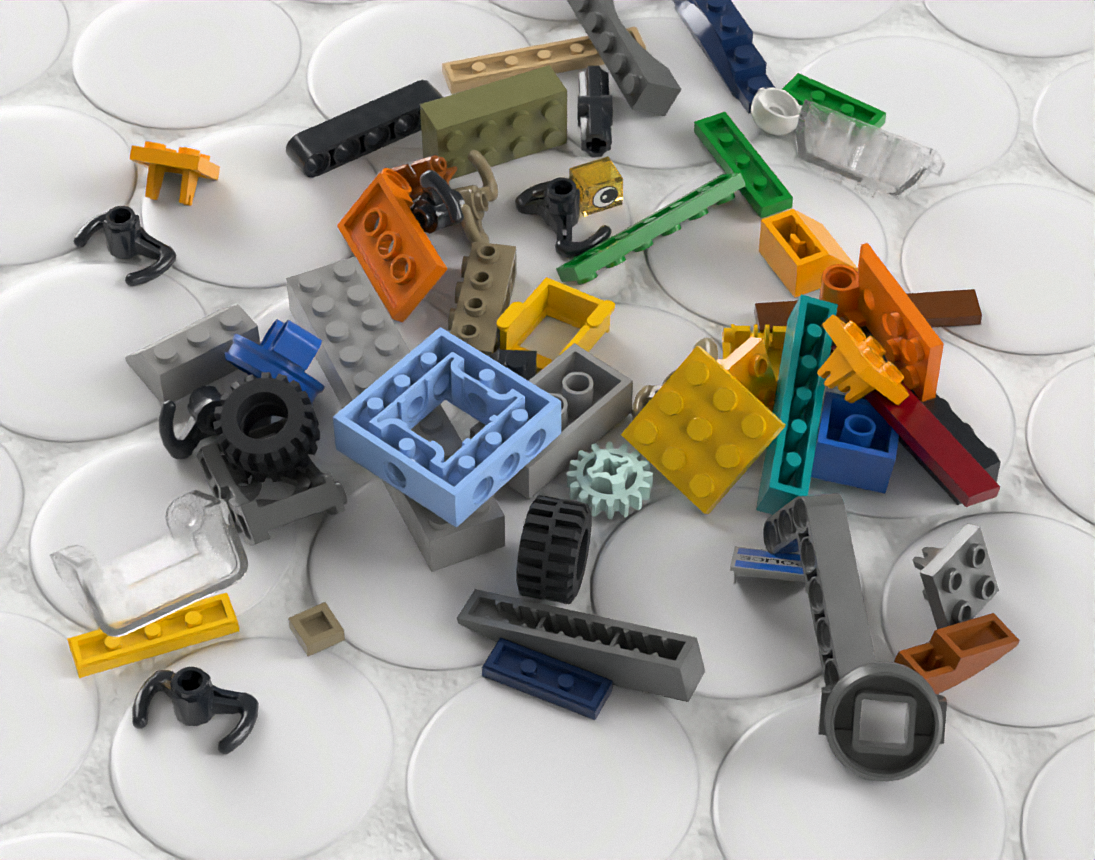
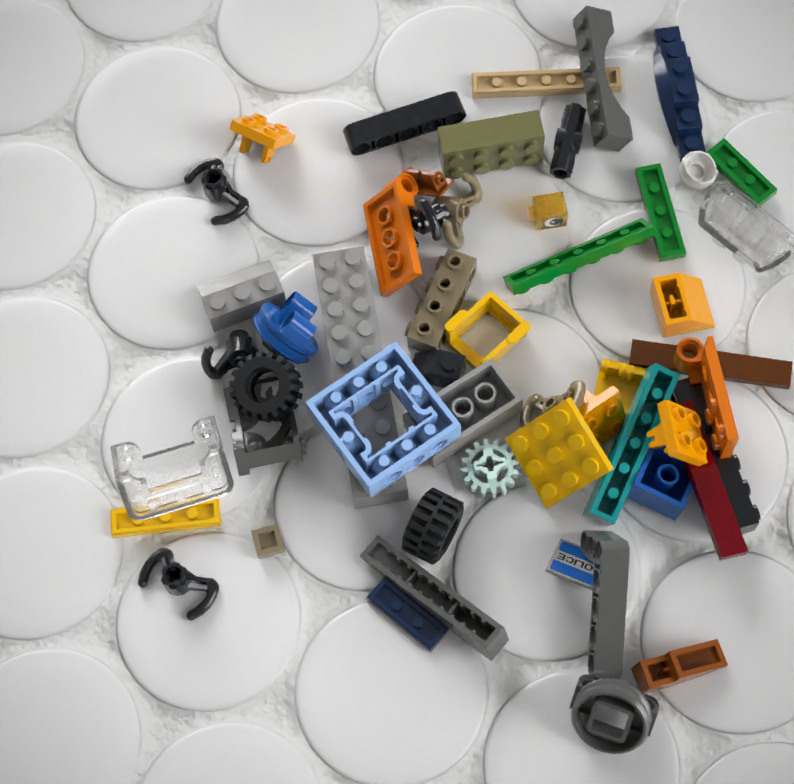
camera: 20 degrees right, 20 degrees up
black piece [515,177,612,258] -> none
dark grey plate [912,524,999,629] -> none

